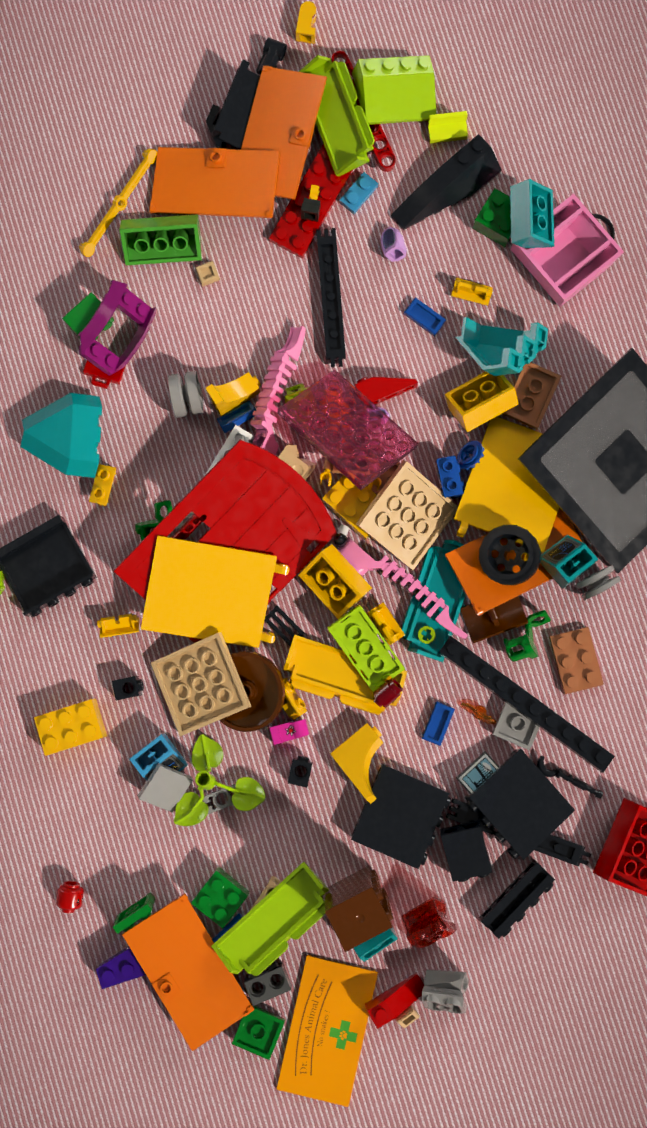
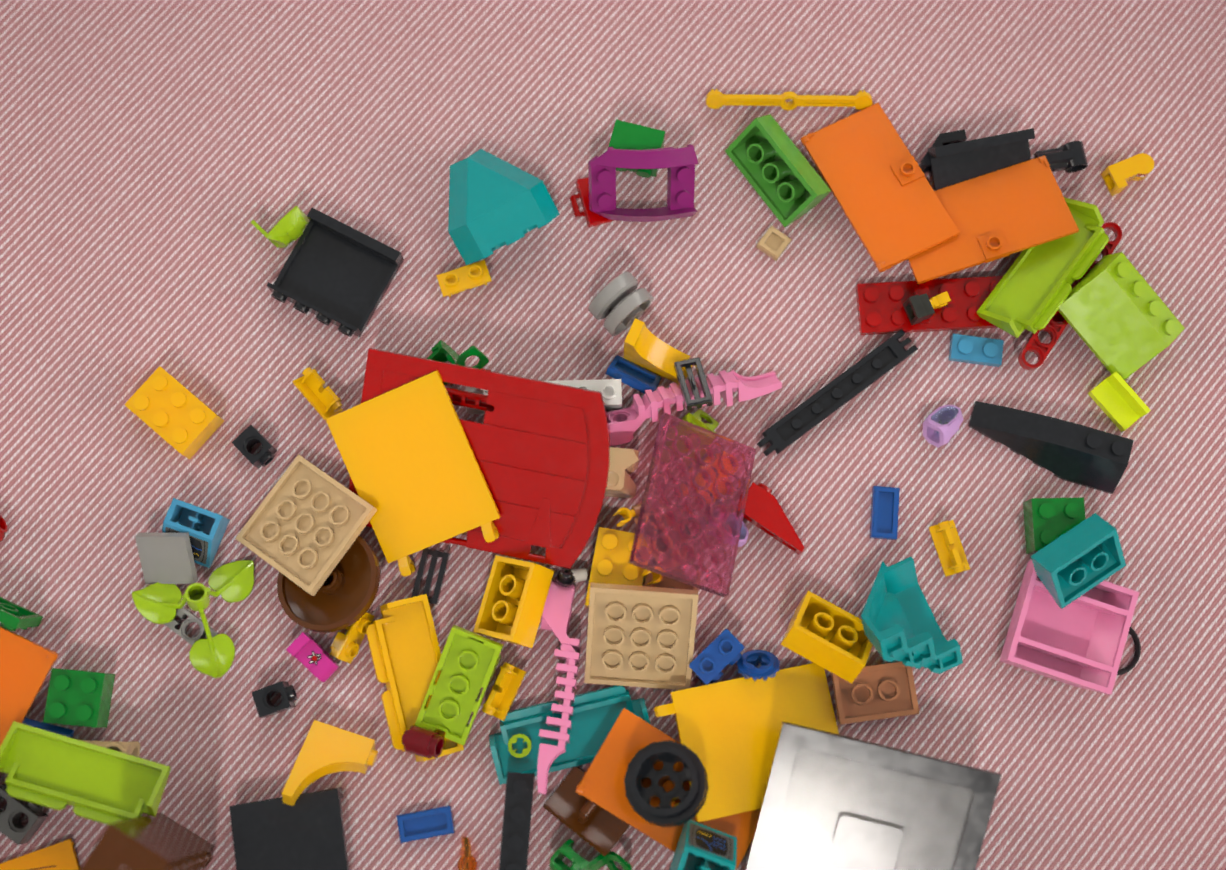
camera: 50 degrees right, 5 degrees down
none -> tile [674,357,713,411]

